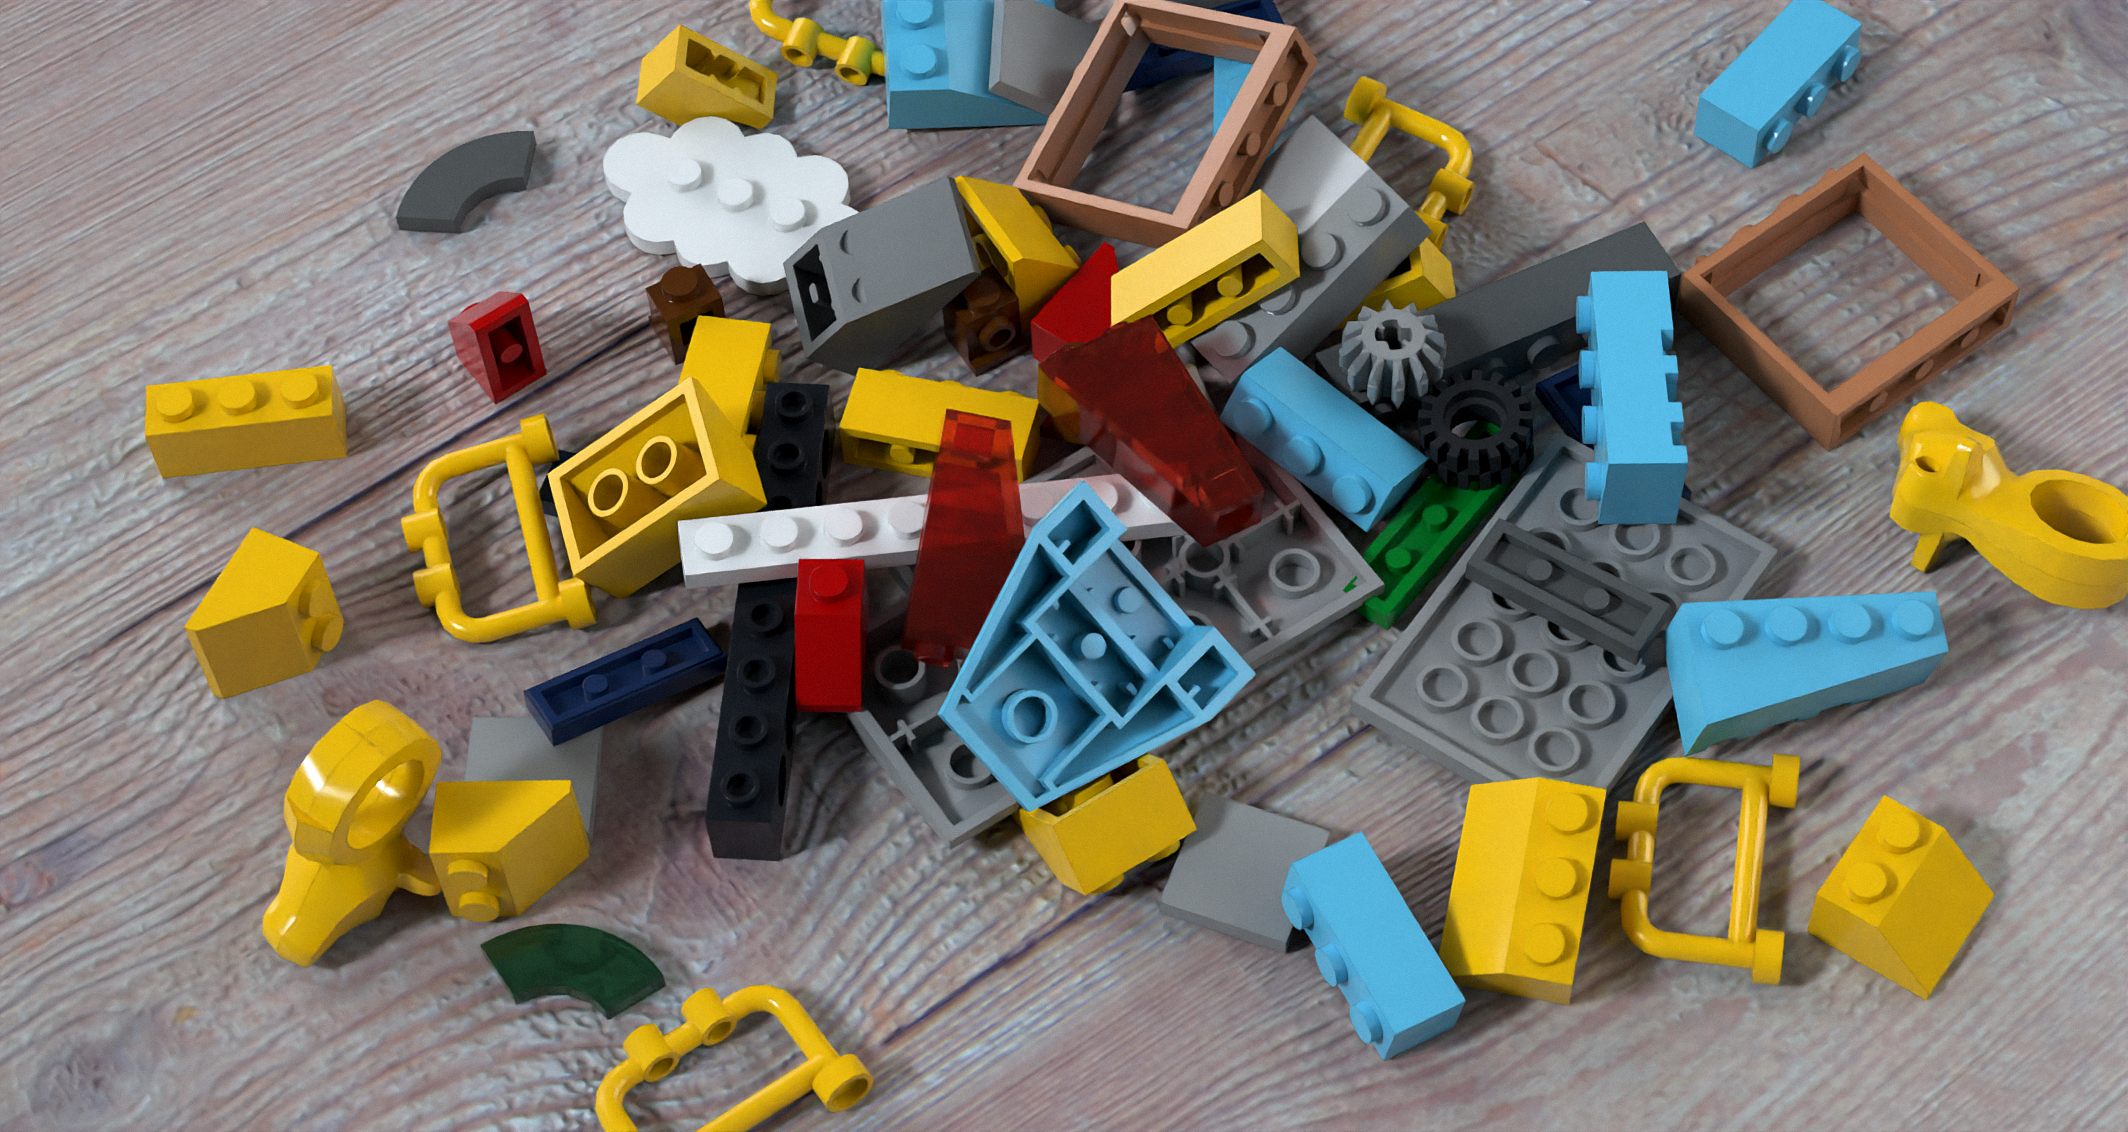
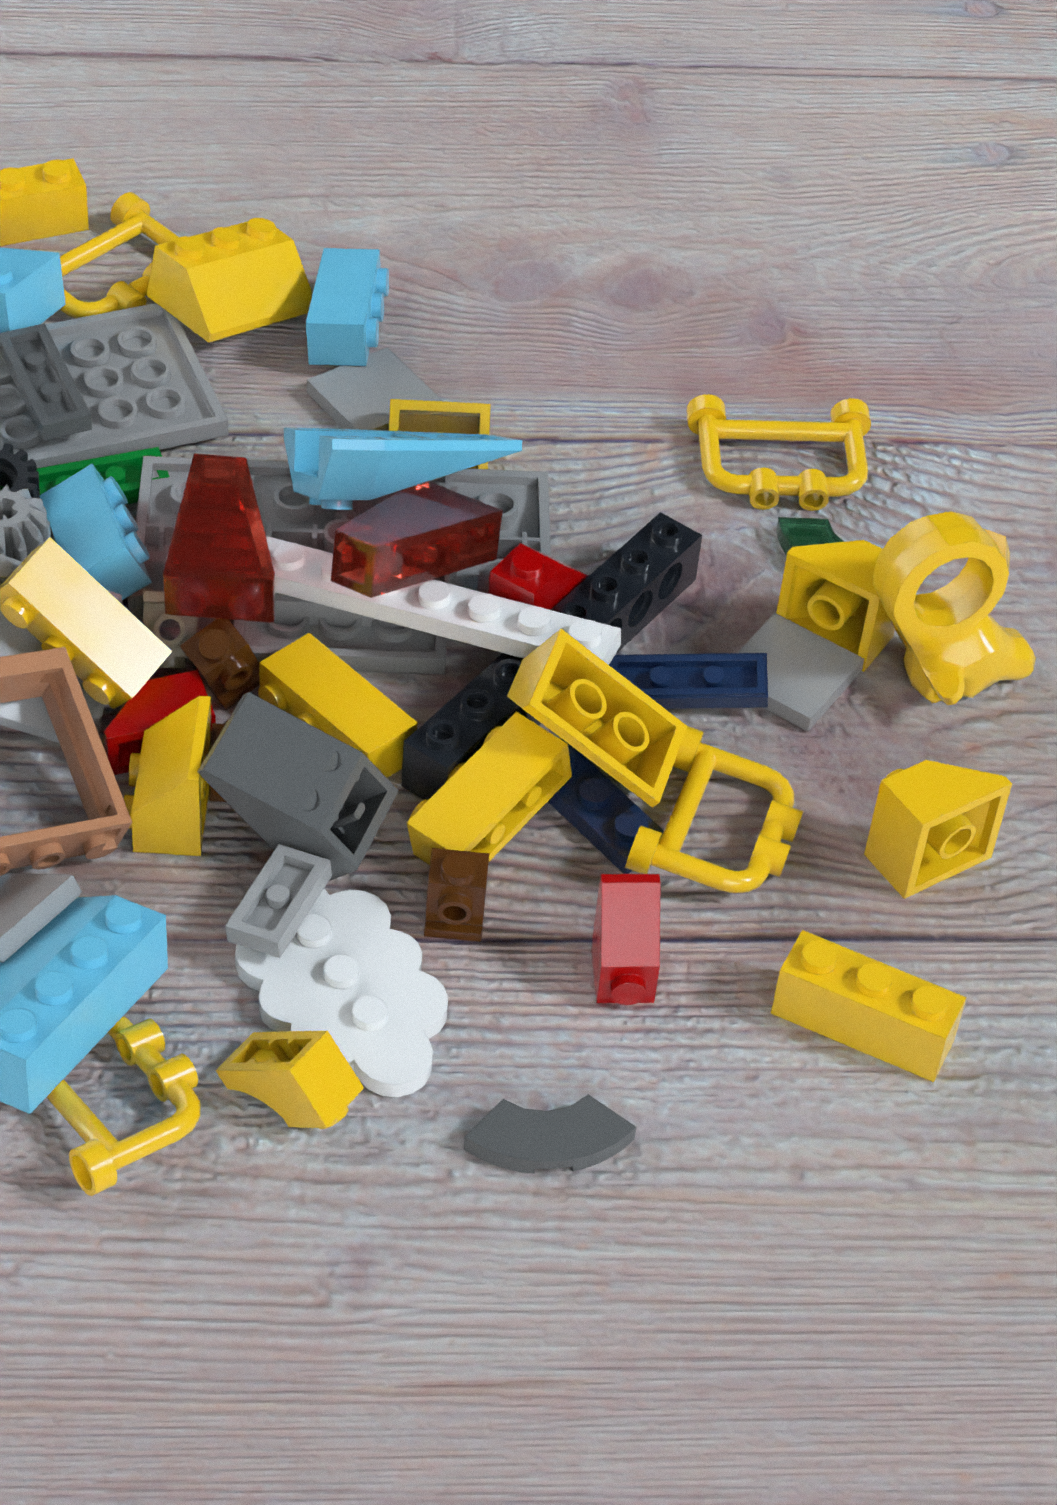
camera: 155 degrees left, 10 degrees down
none -> light grey plate [225,844,332,958]

